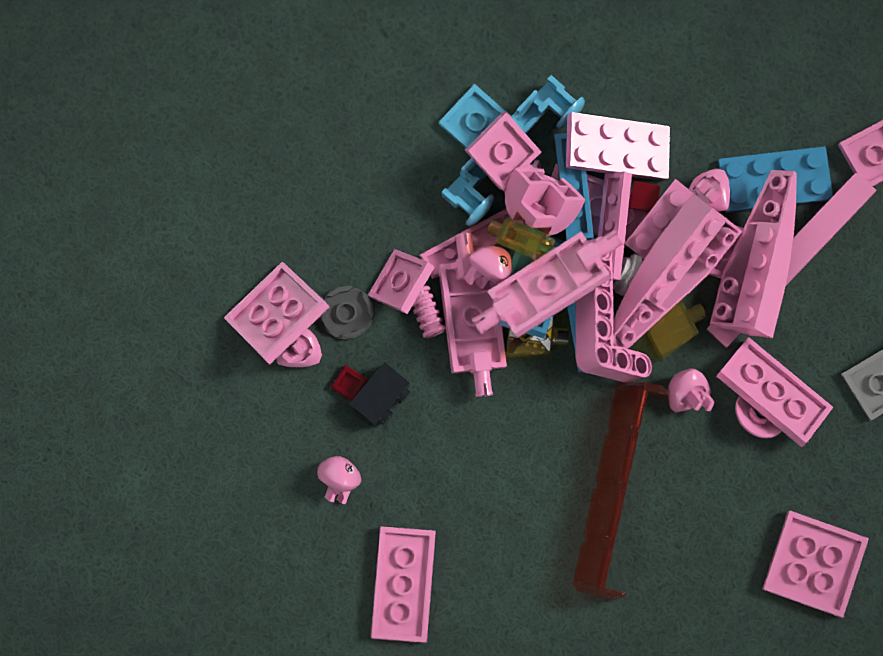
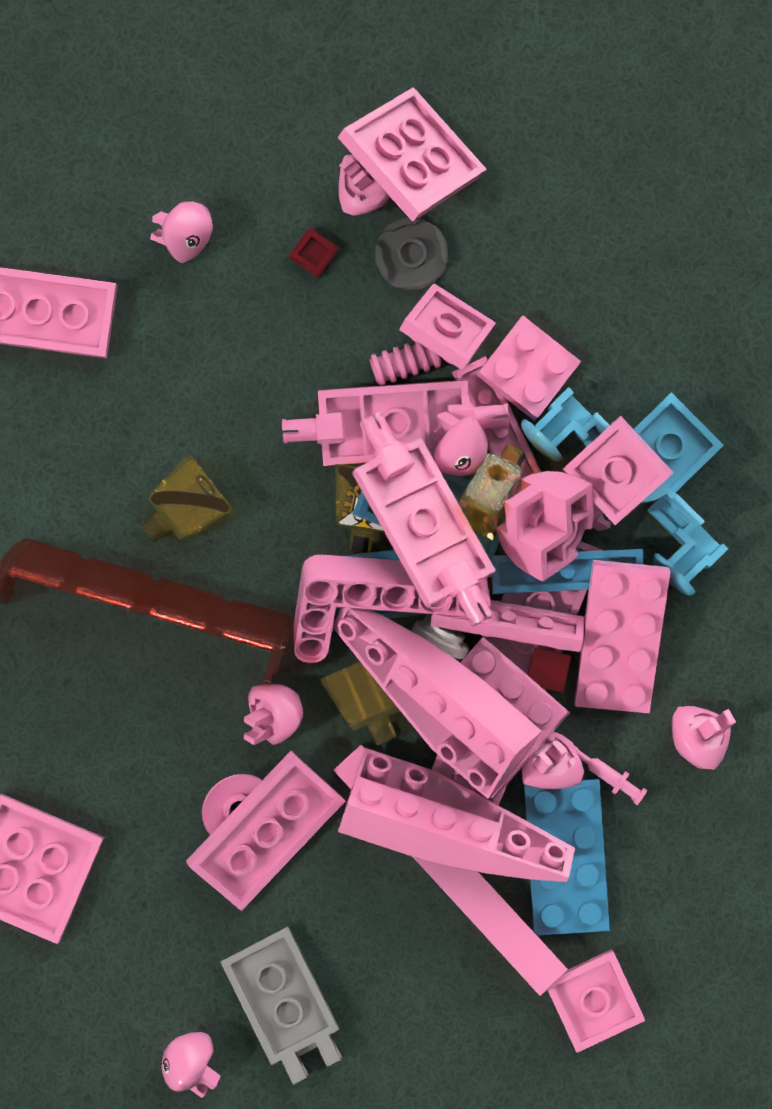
camera: 90 degrees right, 5 degrees up
black brick [350,362,411,427] -> none
none -> clear yellow torso [141,453,235,542]
none -> bright pink plate [476,316,581,421]
none -> bright pink piece [575,746,648,805]
none -> bright pink piece [671,706,736,770]

